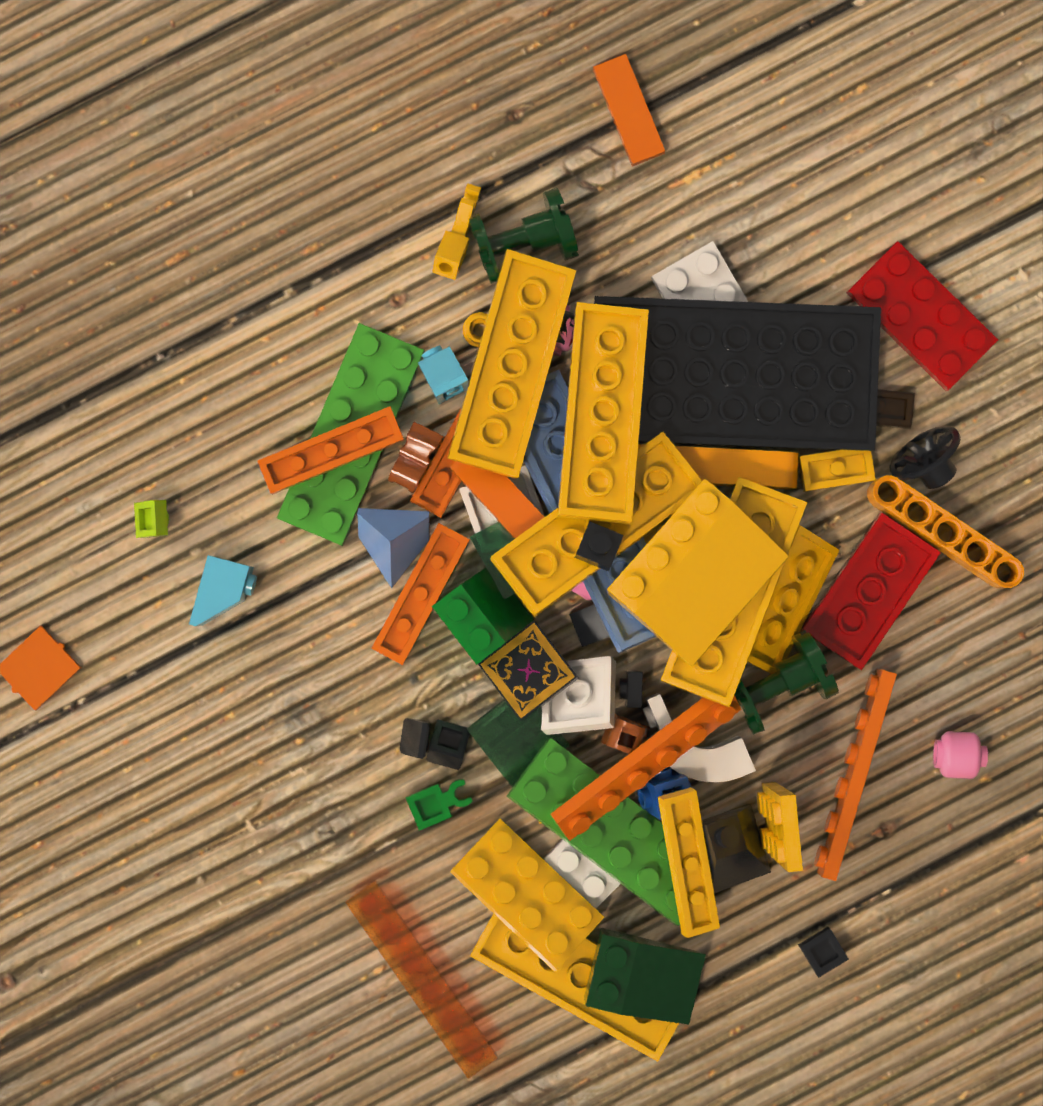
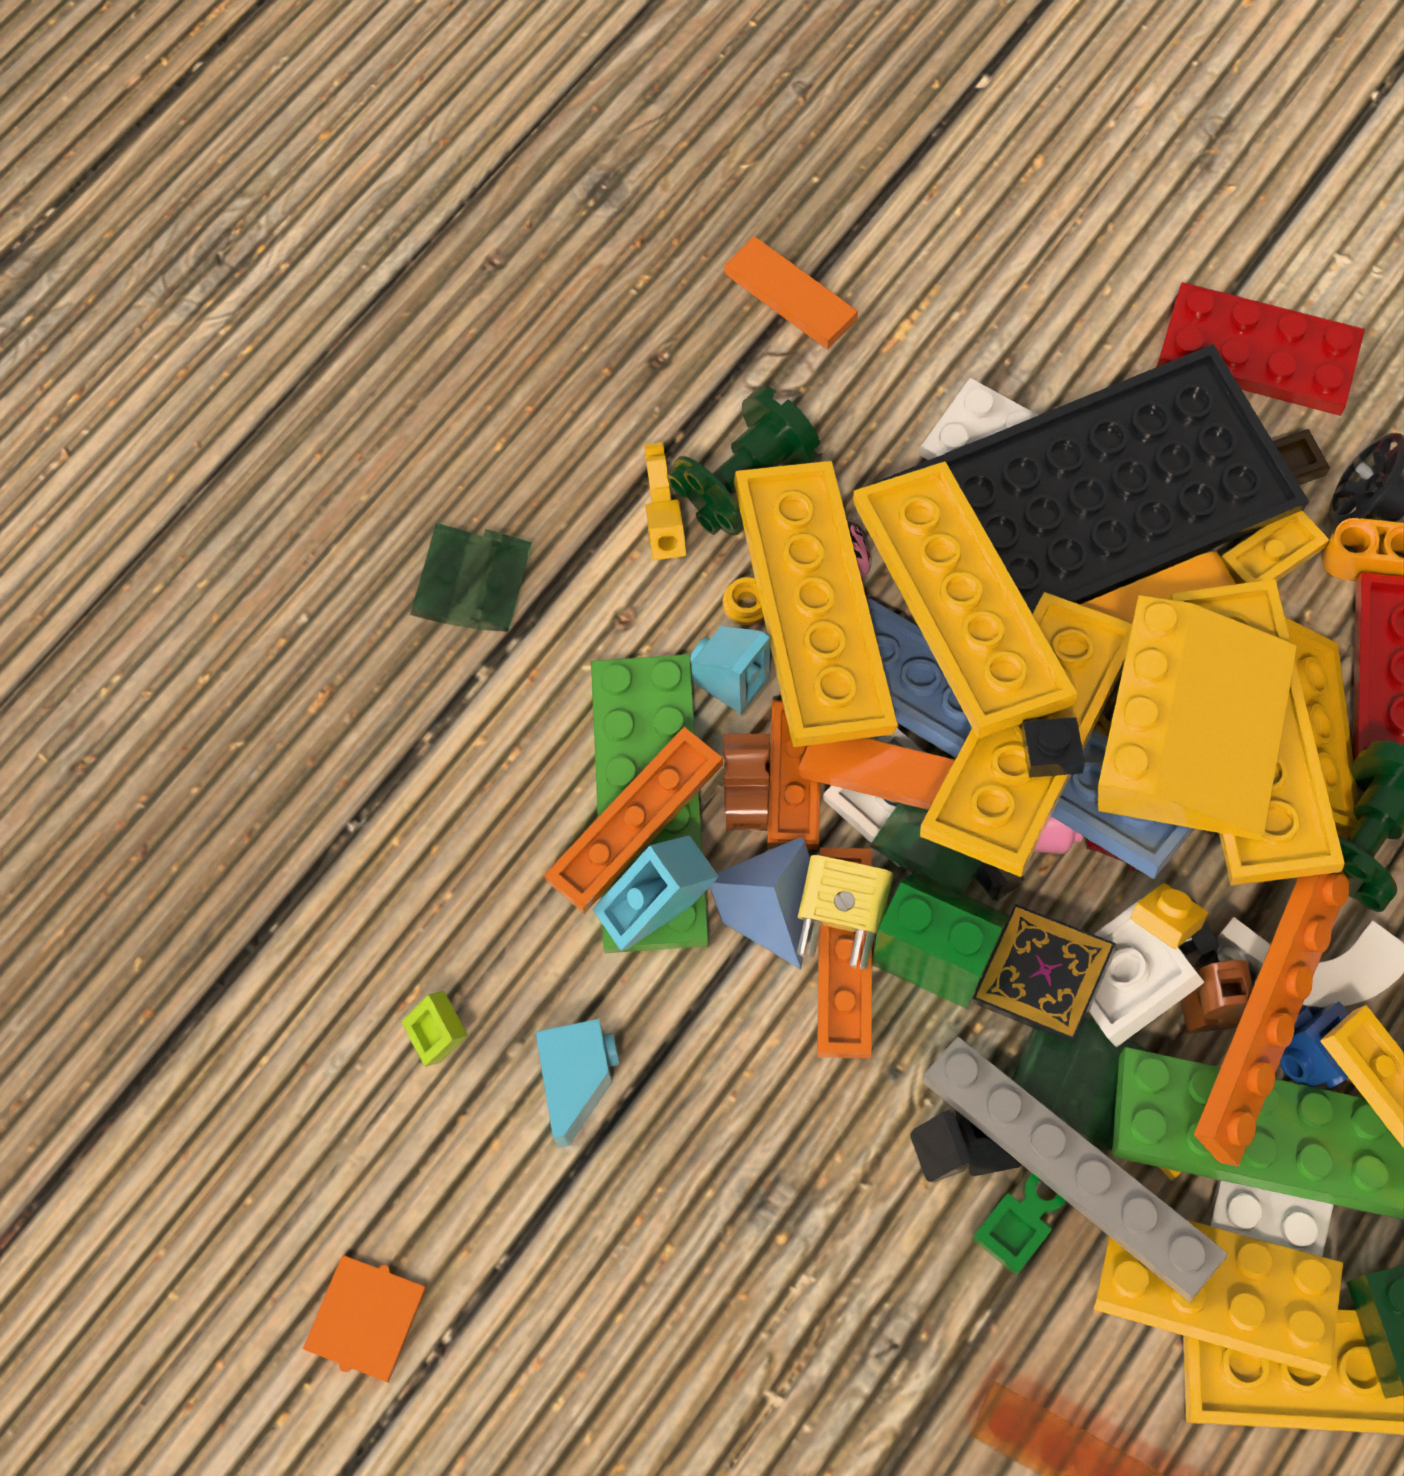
camera: 20 degrees left, 20 degrees down
black slope [569,605,610,647] -> none
none -> clear green slope [410,523,532,632]
none -> medium azure slope [592,835,719,951]
none -> light yellow piece [797,855,893,970]
none -> light grey plate [923,1037,1228,1303]
none -> yellow plate [1130,883,1209,949]

